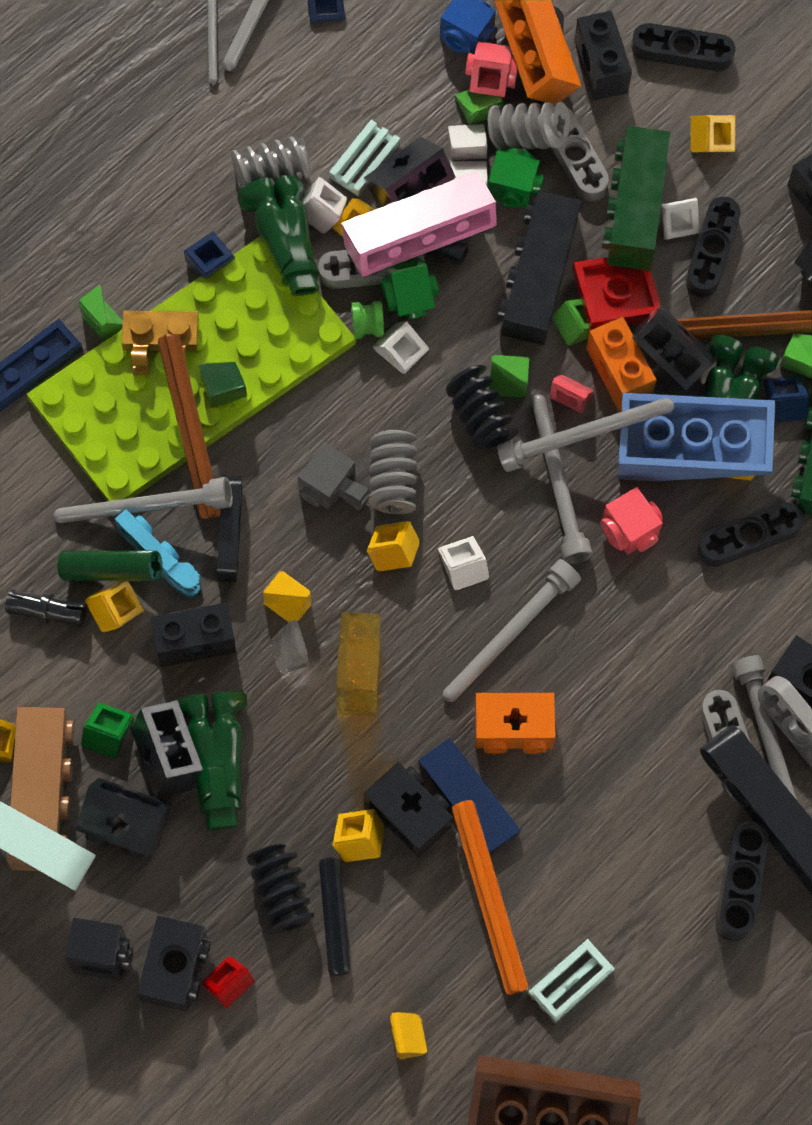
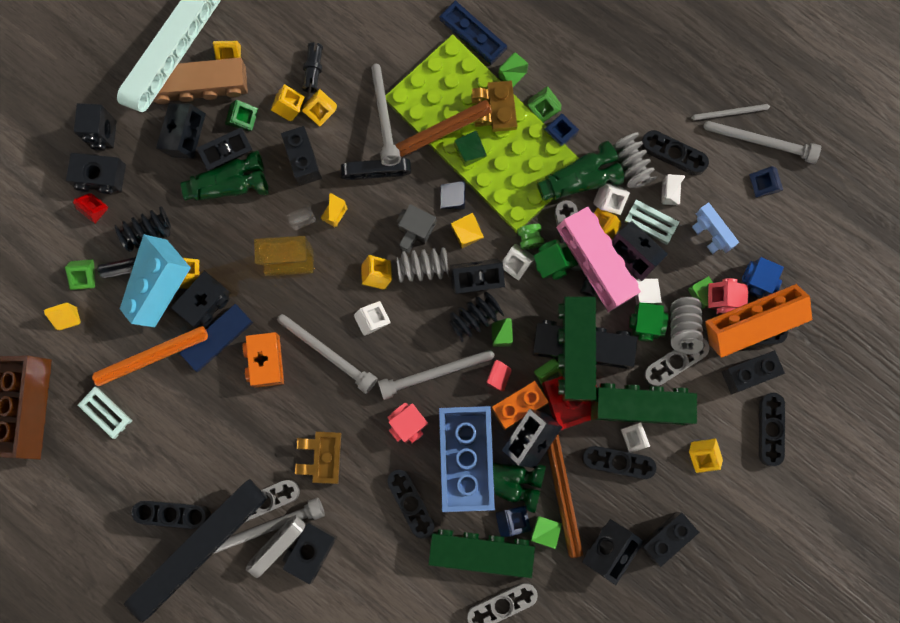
camera: 90 degrees right, 10 degrees up
dark green piece [57,551,163,581] -> none
medium azure hinge [115,509,202,599] -> none
white slope [448,124,487,161] -> none
light grey piece [497,398,674,472] -> none
none -> bright green slope [65,259,95,290]
none -> medium azure wedge [120,234,191,327]
none -> yellow slope [271,84,305,121]
none -> pearl gold plate [295,432,341,484]
none -> slope [441,182,465,209]
none -> black brick [450,259,505,294]
none -> yellow slope [451,213,484,248]
none -> bright green slope [527,86,562,122]
none -> dark green brick [558,297,596,402]
none -> black beam [641,130,709,176]
none -> white slope [661,174,685,205]
none -> light blue plate [692,202,739,254]

